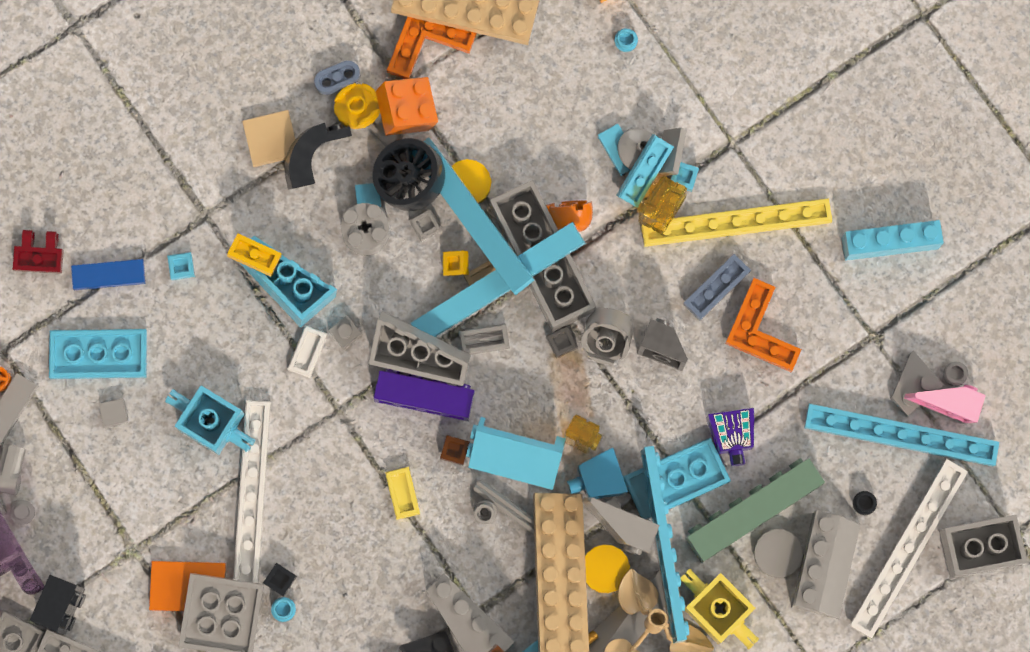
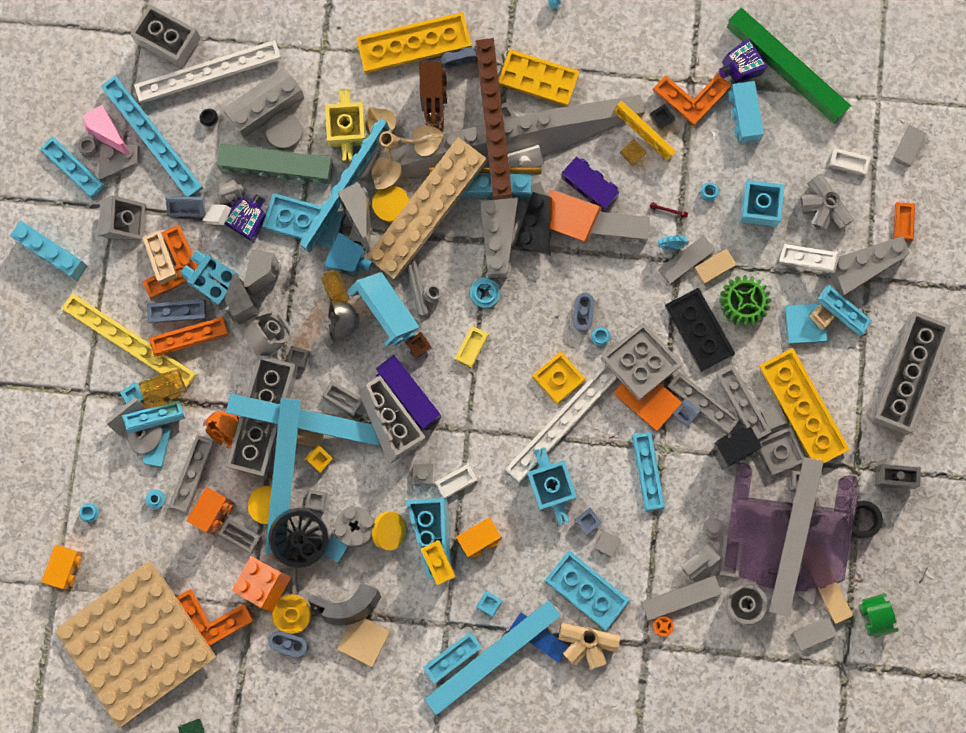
camera: 130 degrees left, 0 degrees up
dark red plate [12,230,64,274] -> none
black plate [263,563,297,597] -> none
none -> medium azure tile [40,136,106,200]
none -> light grey slope [98,195,145,240]
none -> tan plate [143,230,178,285]
none -> medium azure plate [145,489,165,509]
none -> orange tile [149,317,229,357]
none -> sand blue plate [166,196,206,217]
none -> light grey tile [169,435,215,514]
none -> medium azure hips [180,251,239,305]
none -> orange brick [186,487,233,535]
none -> white tile [202,204,231,225]
none -> light grey head [216,180,246,207]
none -> light grey tile [217,518,262,554]
none -> light grey slope [244,249,281,296]
none -> light grey tile [320,327,334,347]
none -> flat silver cylinder [328,301,360,339]
none -> yellow tile [372,511,406,550]
none -> medium azure plate [423,631,482,684]
none -> medium azure tile [424,600,561,715]
none -> light orange brick [456,517,502,559]
none -> medium azure gear [470,278,500,308]
none -> yellow tile [532,351,586,405]
none -> tan piece [558,622,620,669]
none -> sand blue plate [573,293,594,331]
none -> sand blue plate [575,508,602,535]
none -> medium azure tile [632,432,665,512]
none -> light grey tile [667,372,740,435]
none -> sand blue plate [673,399,701,426]

